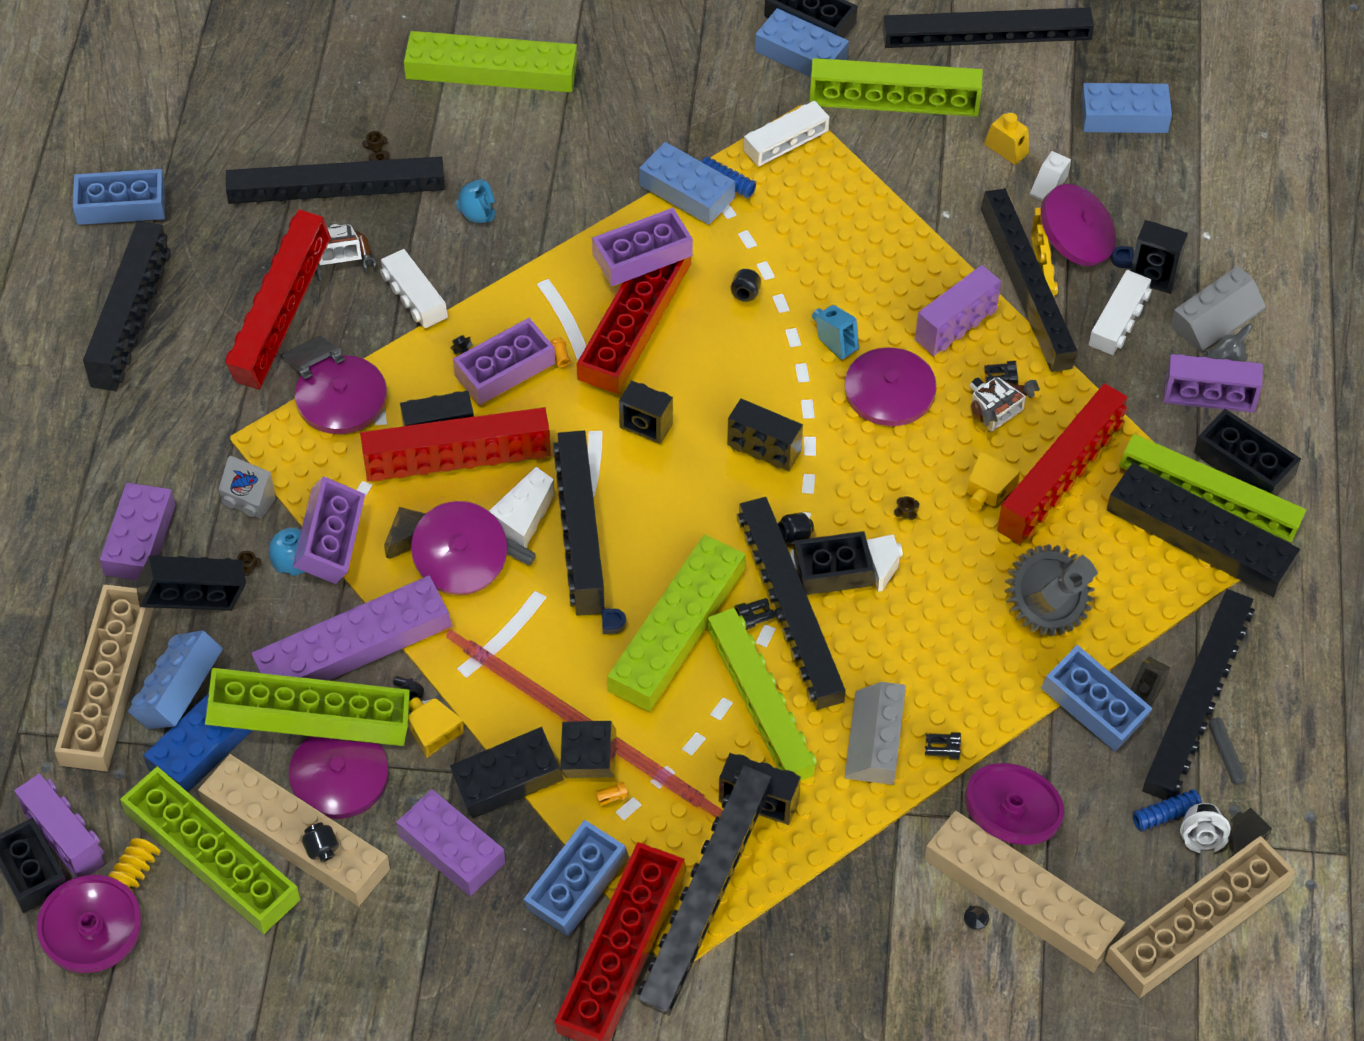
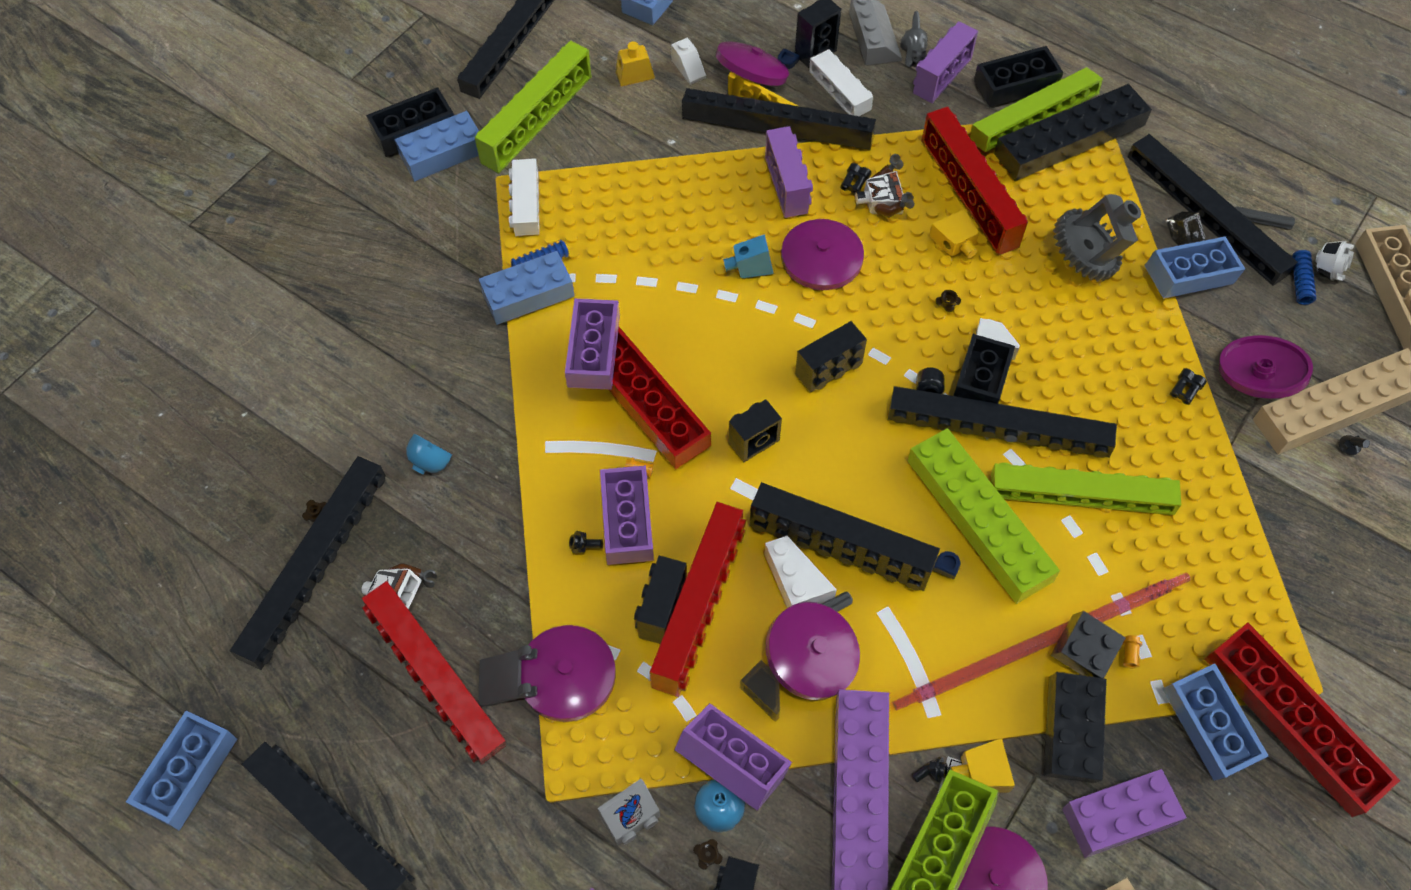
camera: 60 degrees left, 5 degrees up
dark brown plate [362,131,388,153] -> none
white brick [380,249,448,329] -> none
lime brick [404,31,577,93] -> none
black brick [637,765,773,1016] -> none
black brick [718,753,801,825] -> none
black head [731,269,762,302] -> none
black piece [734,598,776,630] -> none
light grey slope [845,682,906,785] -> none
clear smoke slope [1228,808,1272,859] -> none

